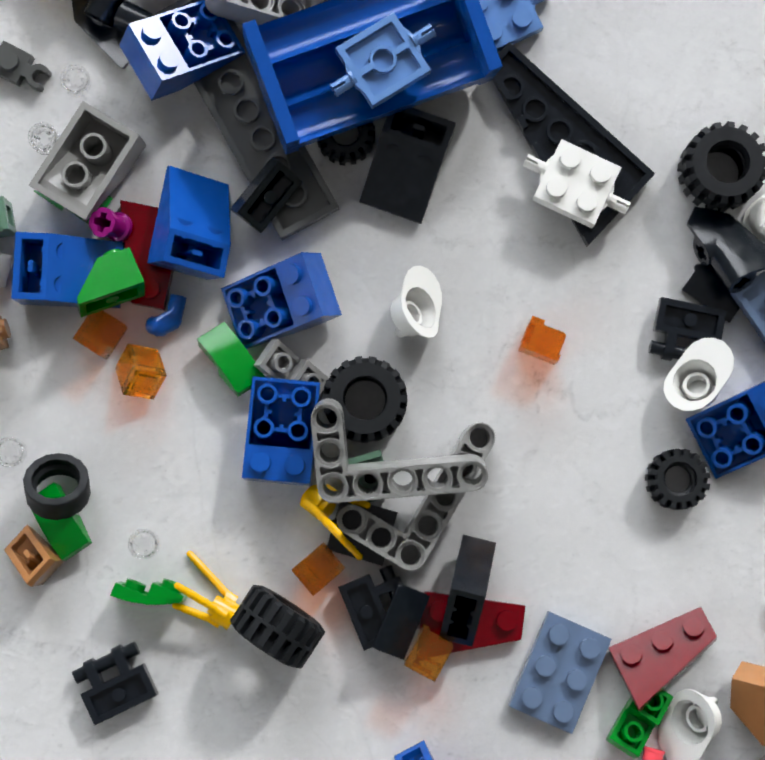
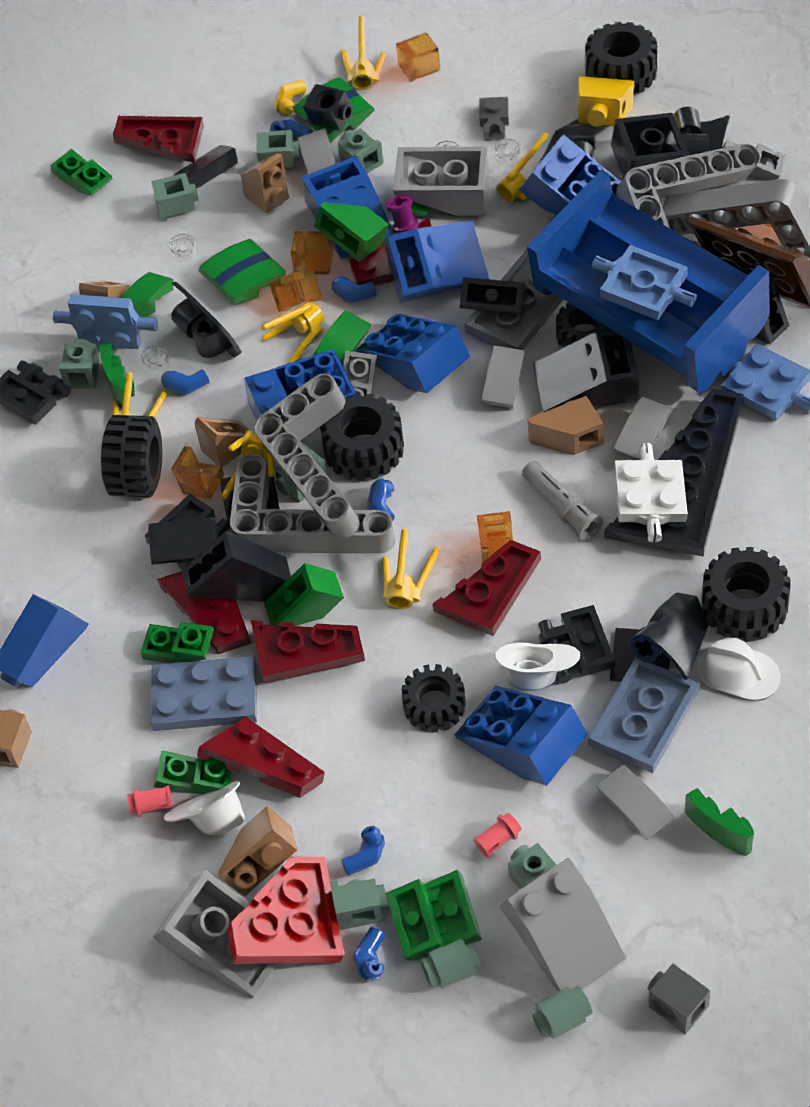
camera: 70 degrees right, 30 degrees down
black tyre [23,453,91,520] -> none
white piece [390,265,442,338] -> none
clear orange panel [404,624,453,682] -> none
none -> medium blue plate [53,294,158,349]
none -> sand green brick [59,339,100,389]
none -> green slope [140,622,214,662]
none -> blue arm [161,369,210,395]
none -> black panel [171,281,242,358]
none -> medium nougat slope [194,417,249,468]
none -> green slope [199,238,286,305]
none -> dark red wing [251,620,365,683]
none -> yellow plant [261,302,325,364]
none -> green slope [264,563,344,626]
none -> blue arm [367,479,395,521]
none -> yellow plant [382,528,440,609]
none -> dark red wing [432,540,541,636]
none -> light grey slope [482,345,525,409]
none -> yellow plant [496,132,548,203]
none -> light grey pin [522,460,603,540]
none -> medium nougat slope [527,396,604,455]
none -> light grey slope [613,396,672,460]

